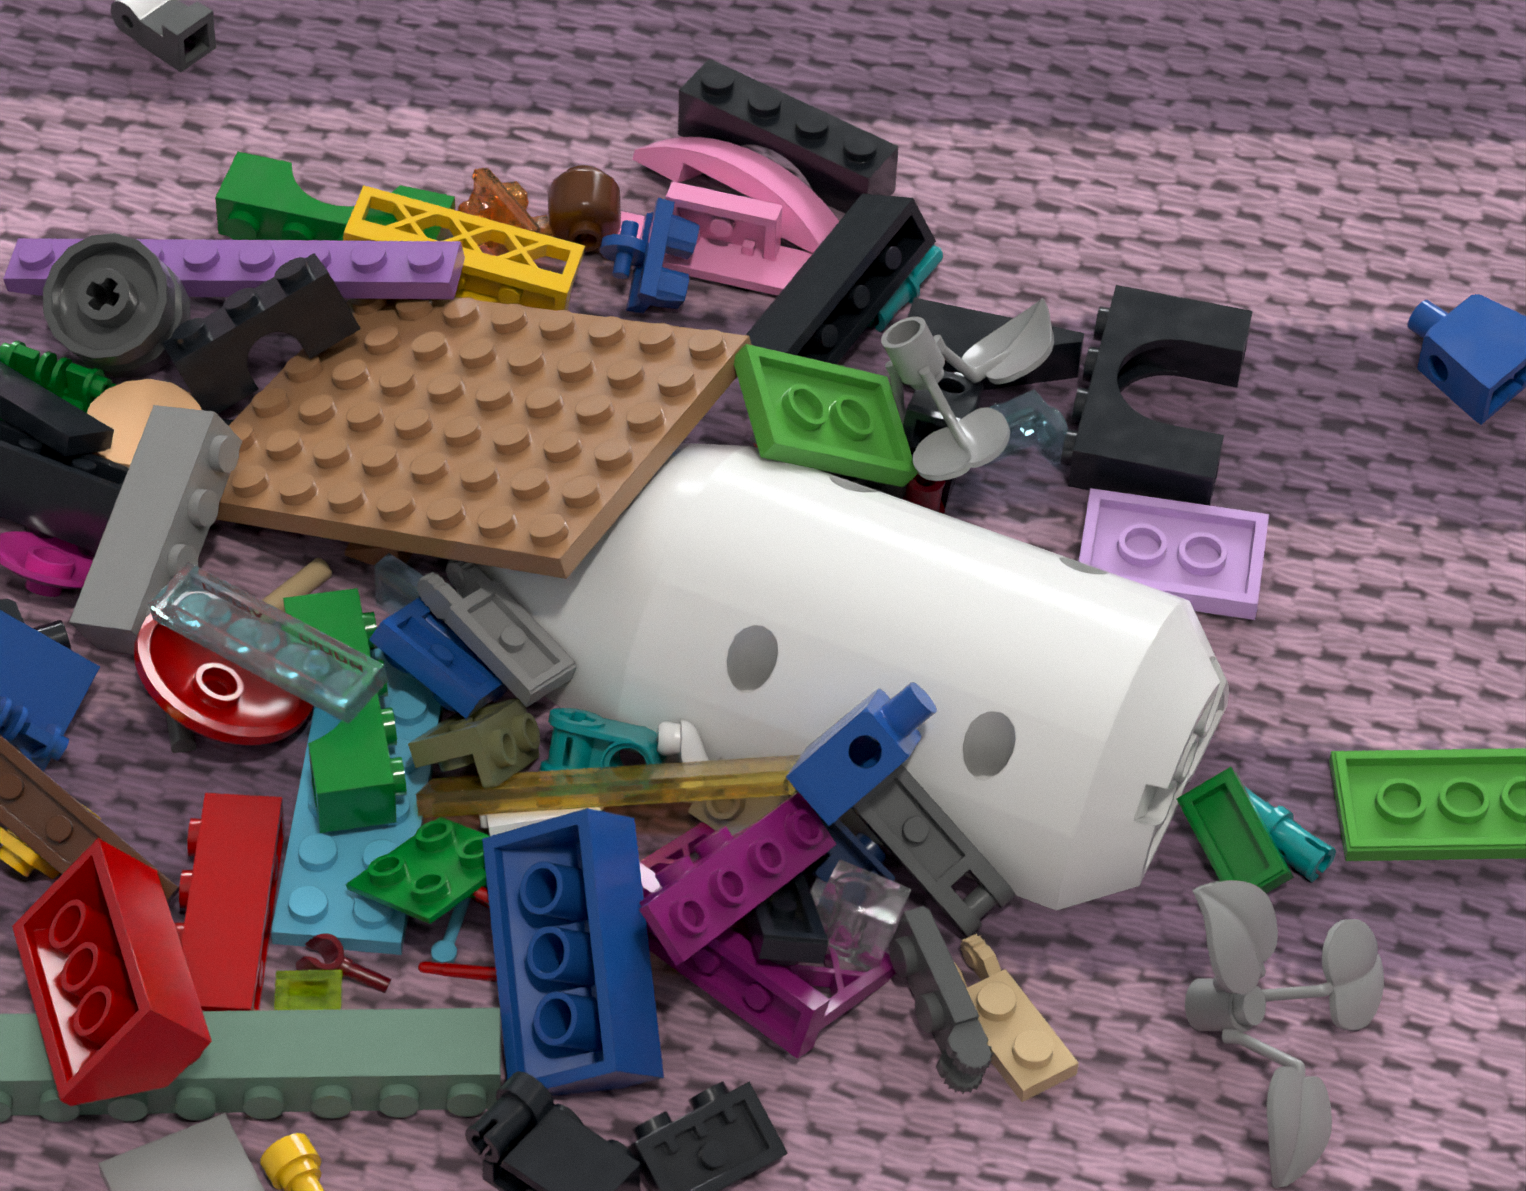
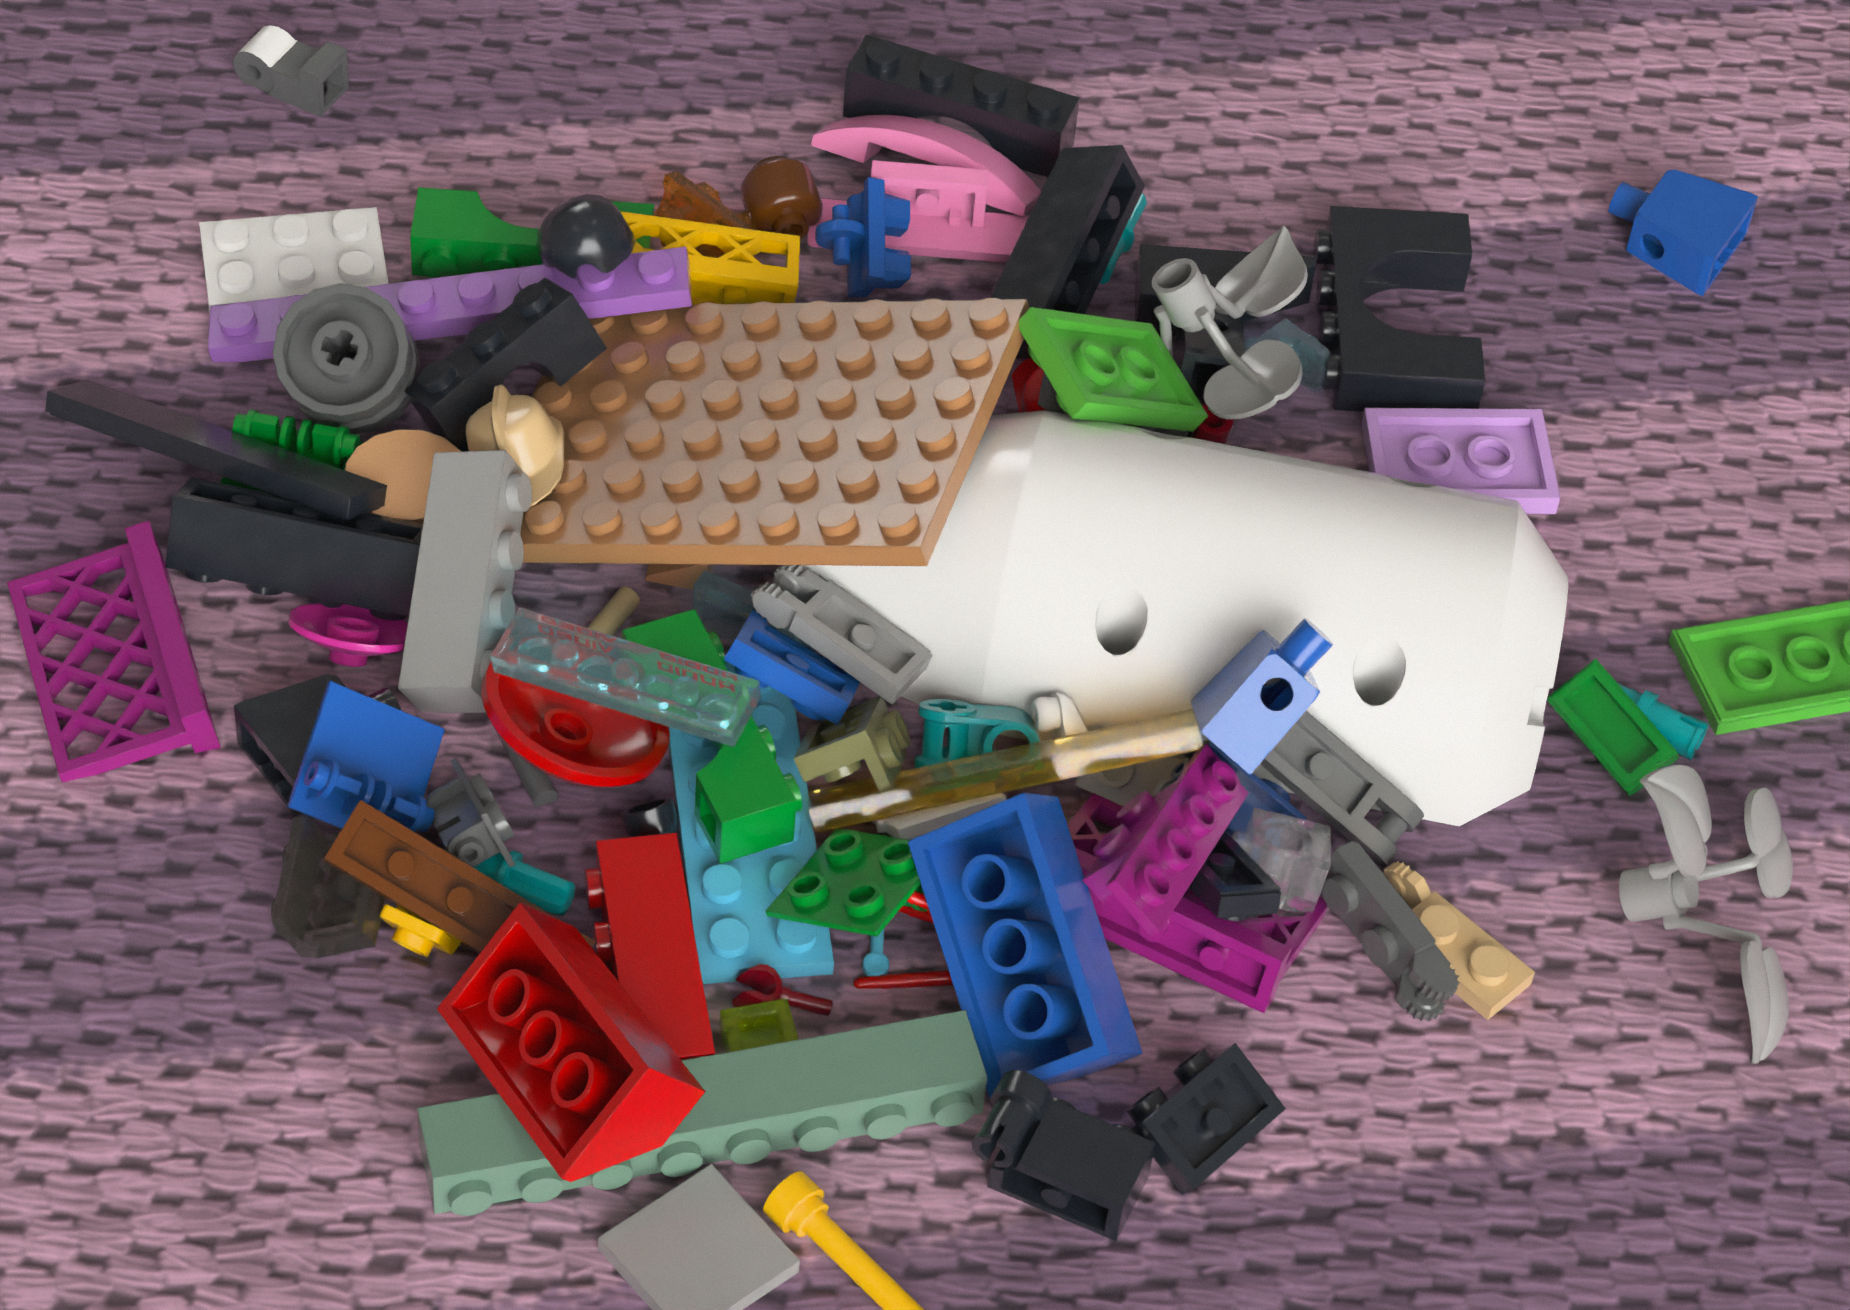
camera: 15 degrees left, 0 degrees up
none -> white plate [199,207,389,313]
none -> dark grey hinge [426,758,515,867]
none -> teal axle [445,849,576,916]
none -> tan piece [465,384,564,507]
none -> black hair [536,194,636,278]
none -> black hinge [621,798,678,837]

